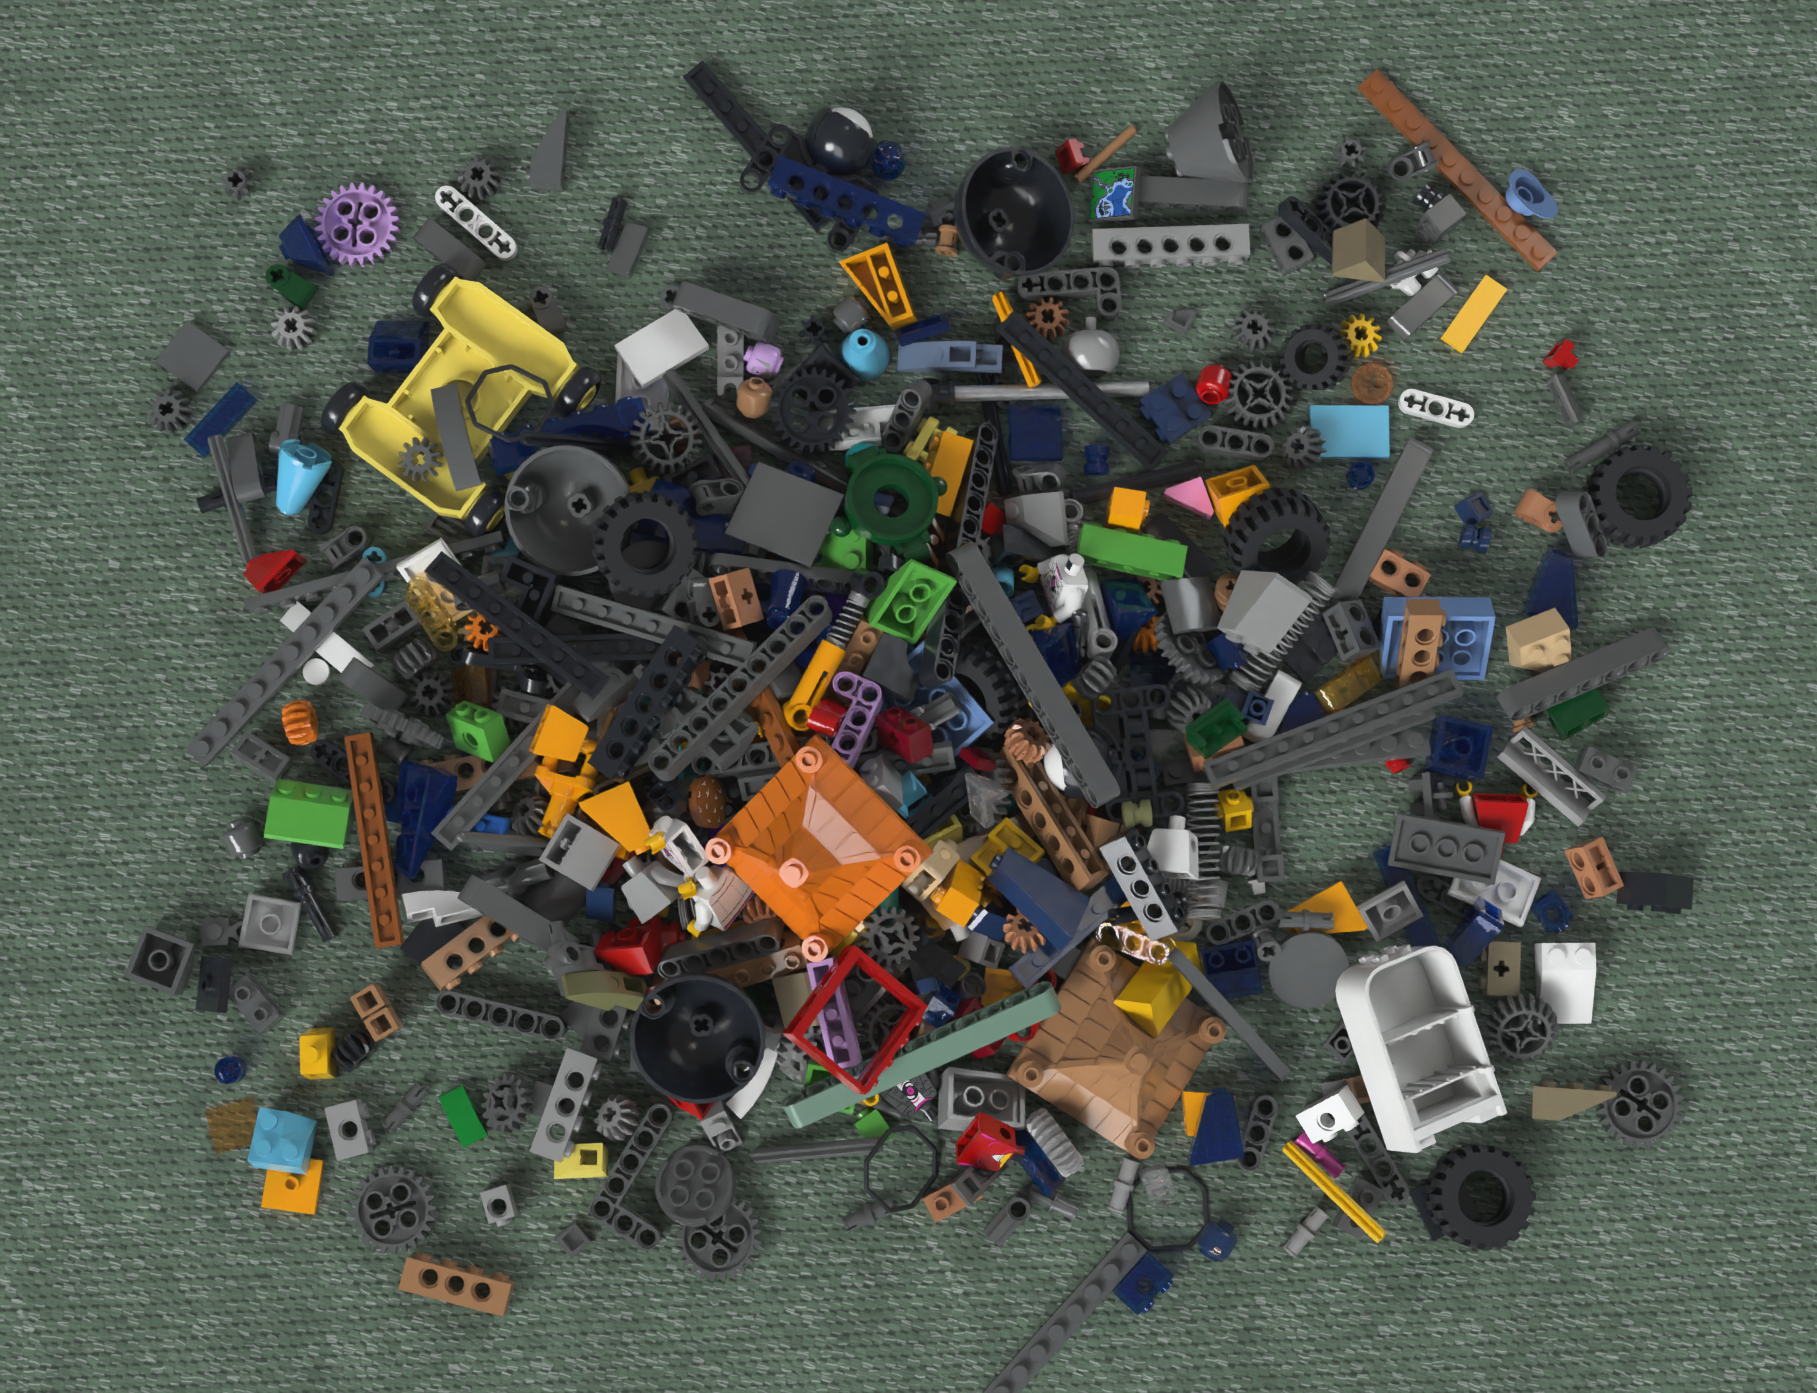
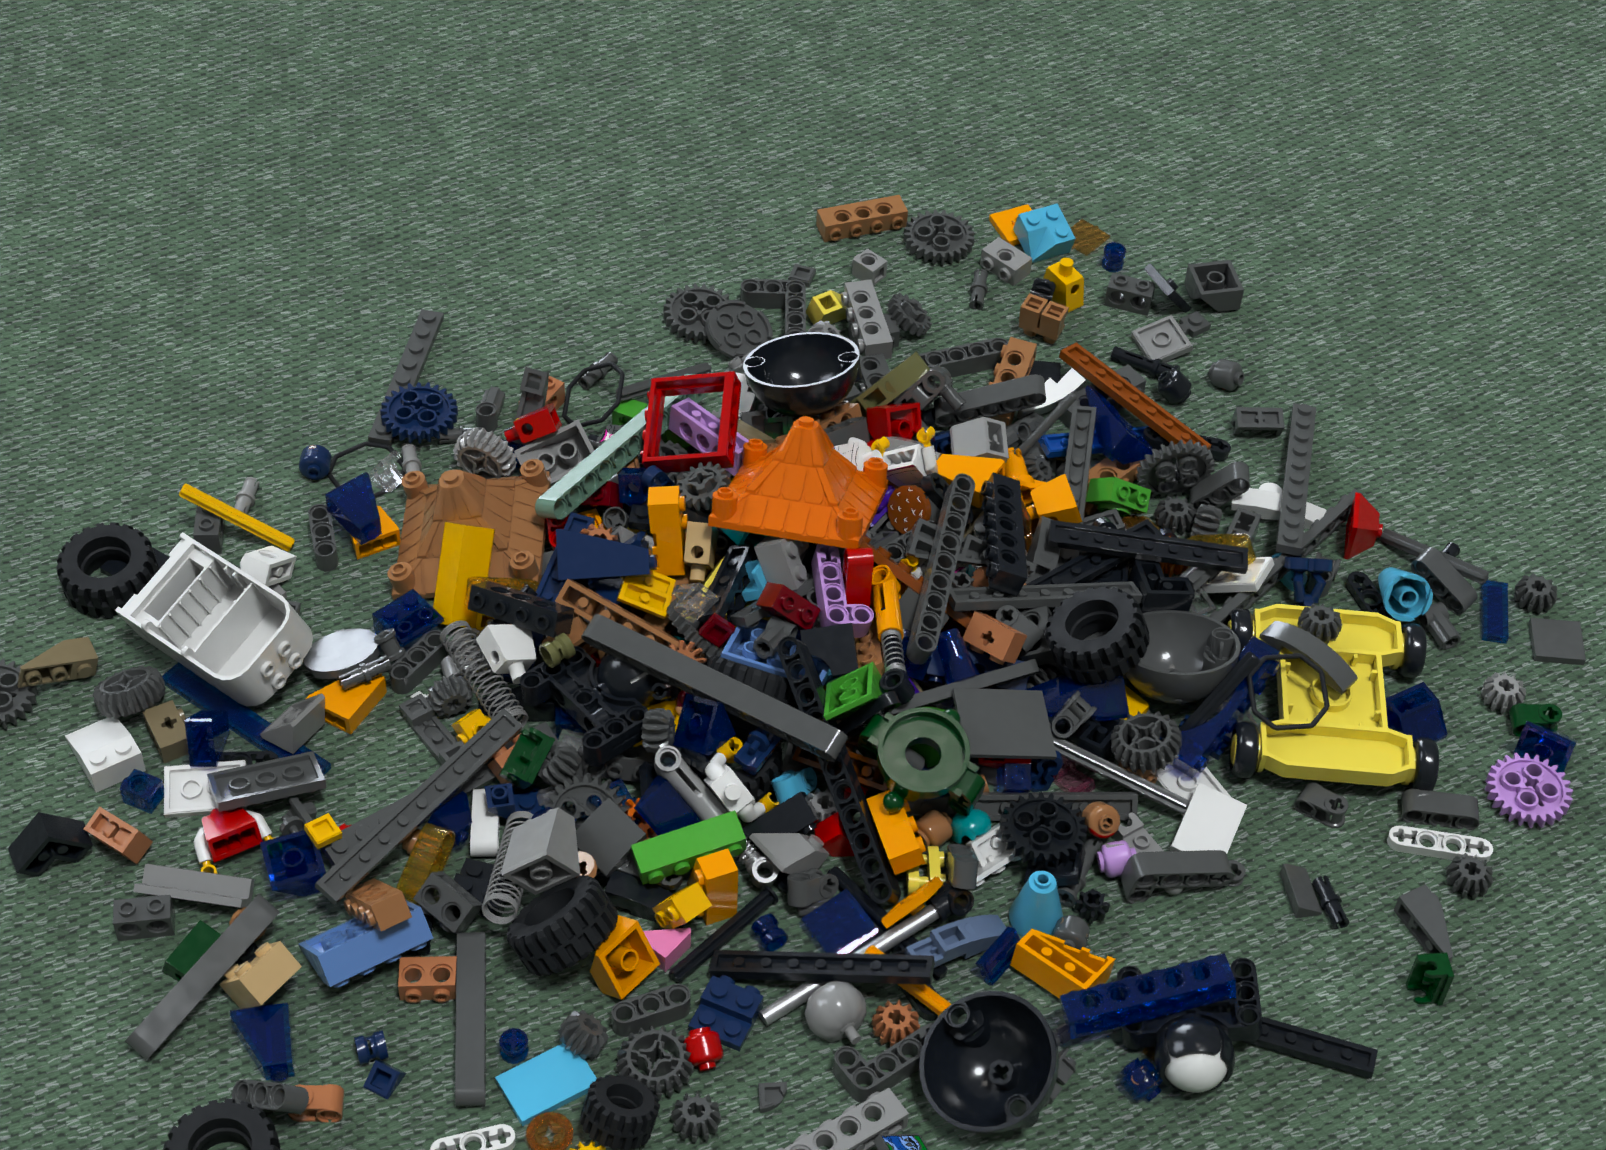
camera: 145 degrees right, 35 degrees down
bright green slope [264,779,356,849] -> none
orange gear [282,700,319,745] -> none
green slope [438,1084,488,1148] -> none
clear blue brick [1112,1251,1174,1316] -> none
dark grey beam [1166,947,1292,1082] -> none
dark pink pin [1294,1130,1346,1179] -> none
none -> yellow tile [304,813,342,849]
none -> dark blue gear [380,382,458,444]
none -> yellow brick [652,882,712,929]
none -> light orange plate [881,876,943,929]
none -> dark blue piece [1284,557,1333,607]
none -> dark green hinge [1406,952,1454,1006]

